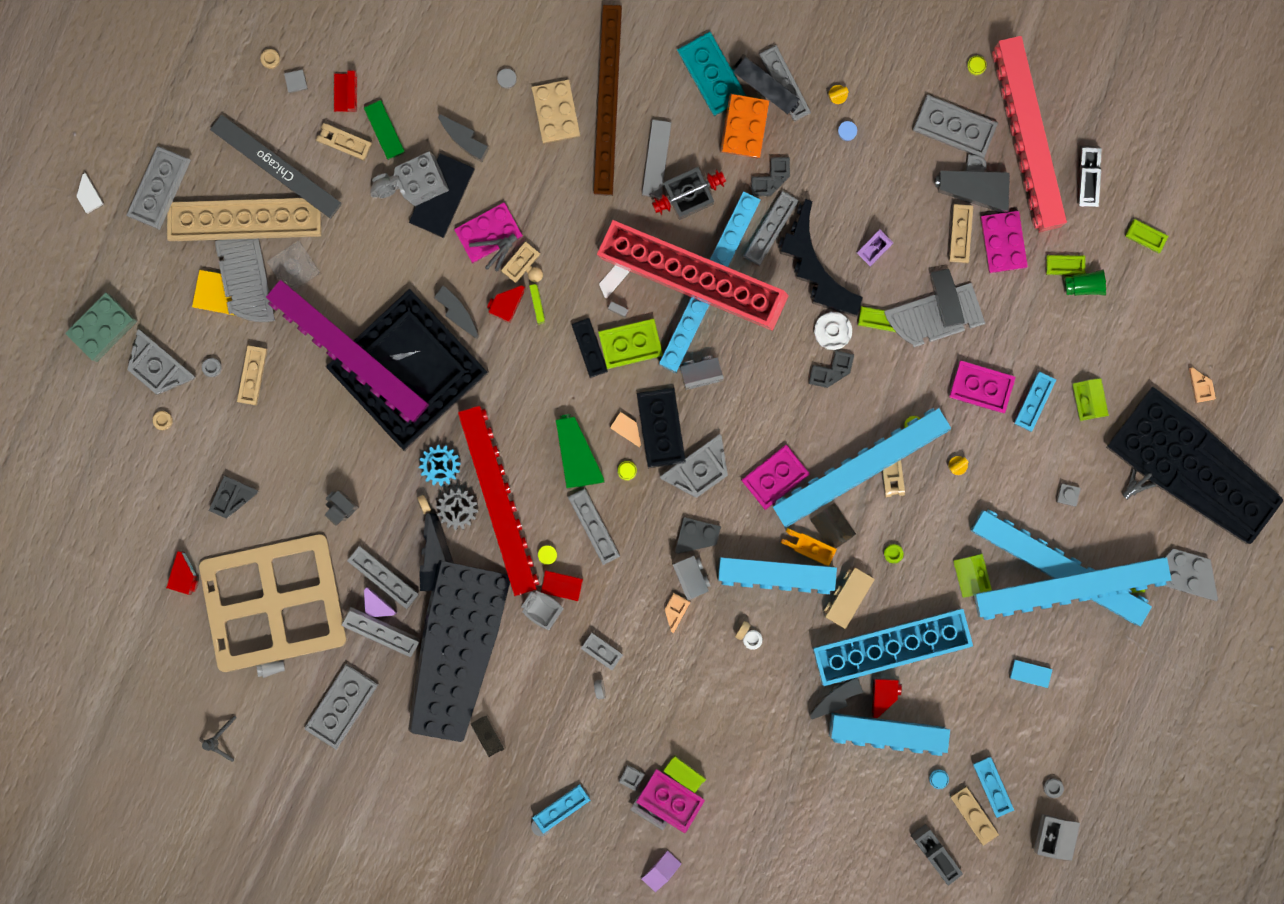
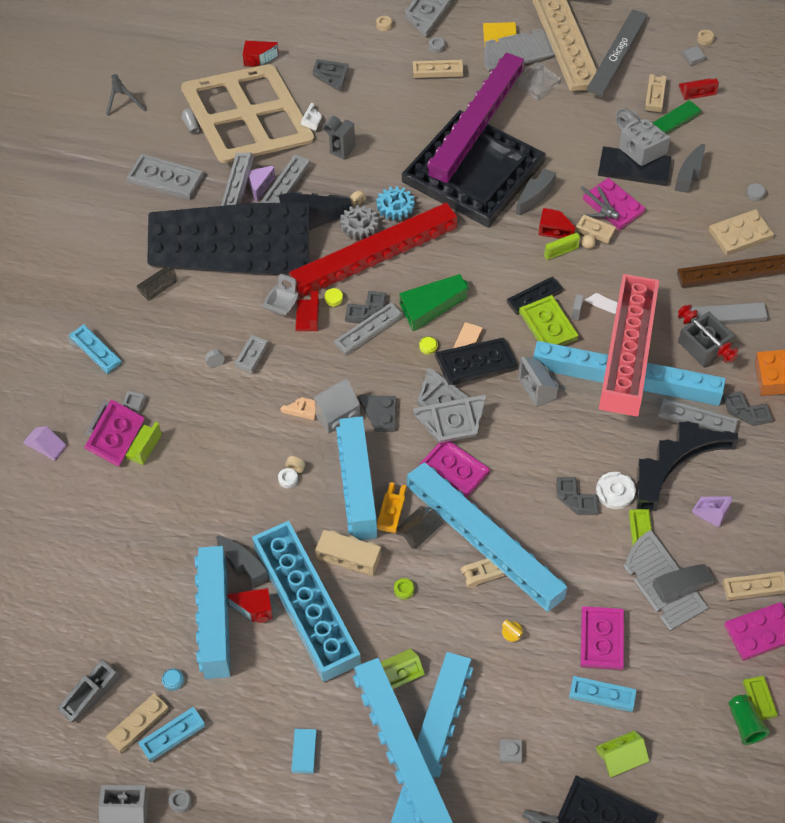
camera: 75 degrees right, 30 degrees down
none -> white tile [300,103,322,131]
none -> dark grey tile [345,291,386,324]
none -> light grey wing [412,395,486,443]

